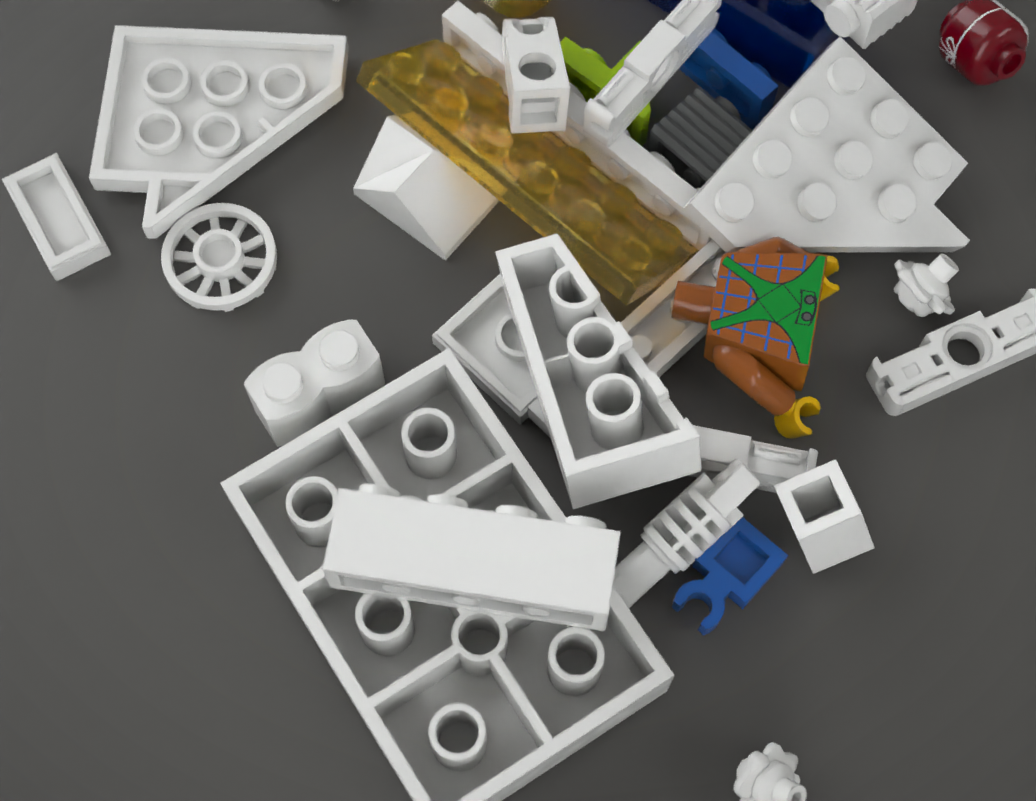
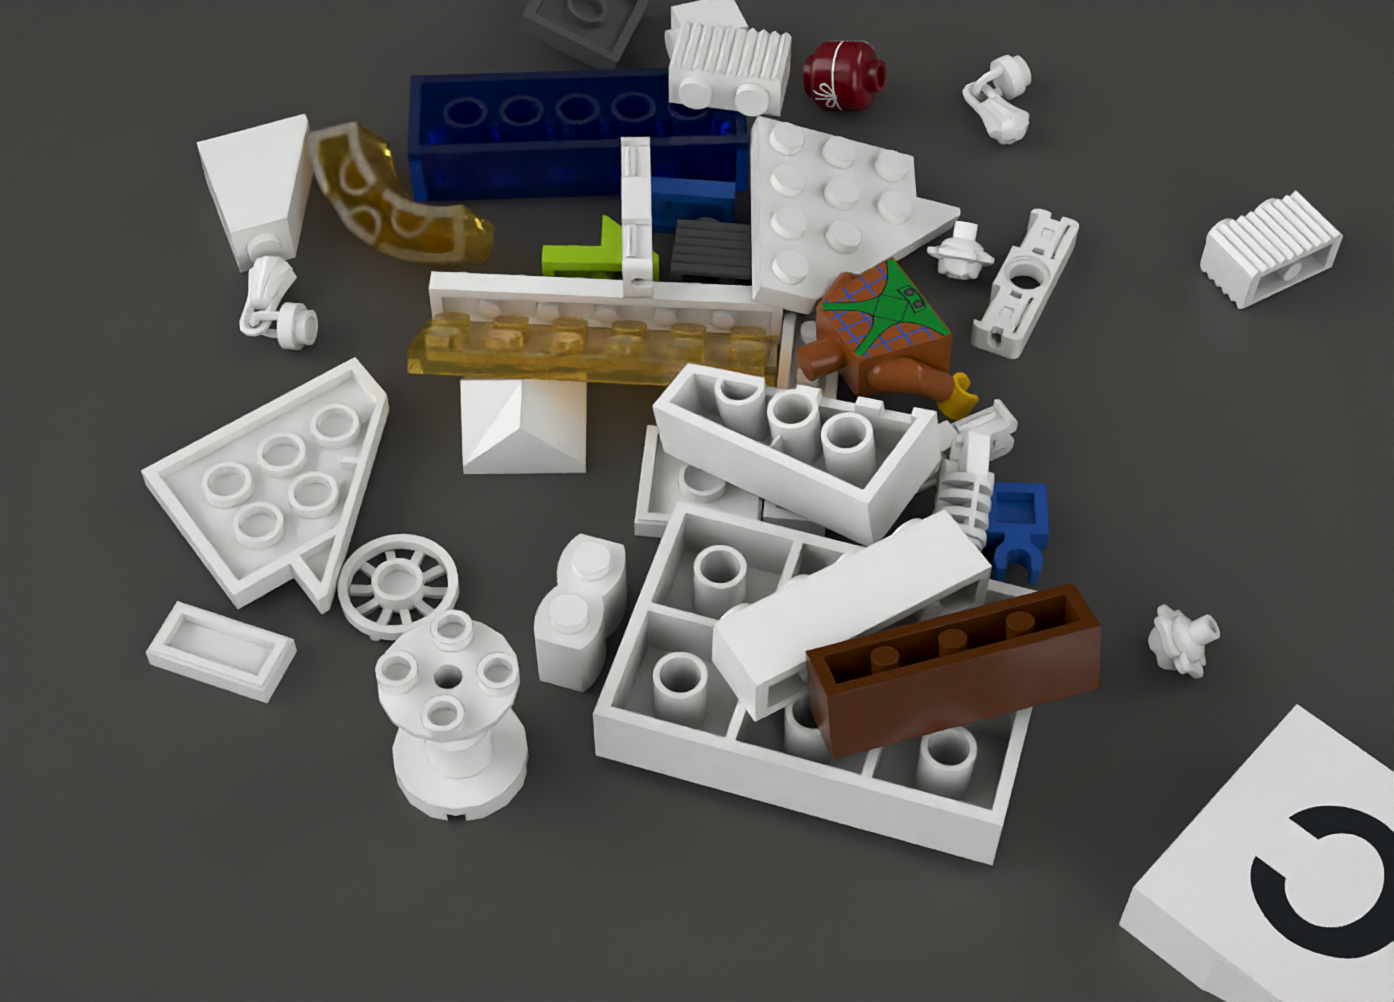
camera: 40 degrees left, 15 degrees down
white leg [502,17,570,134] -> none
white brick [774,459,874,574] -> none
none -> white piece [375,609,529,821]
none -> reddish brown brick [805,582,1101,760]

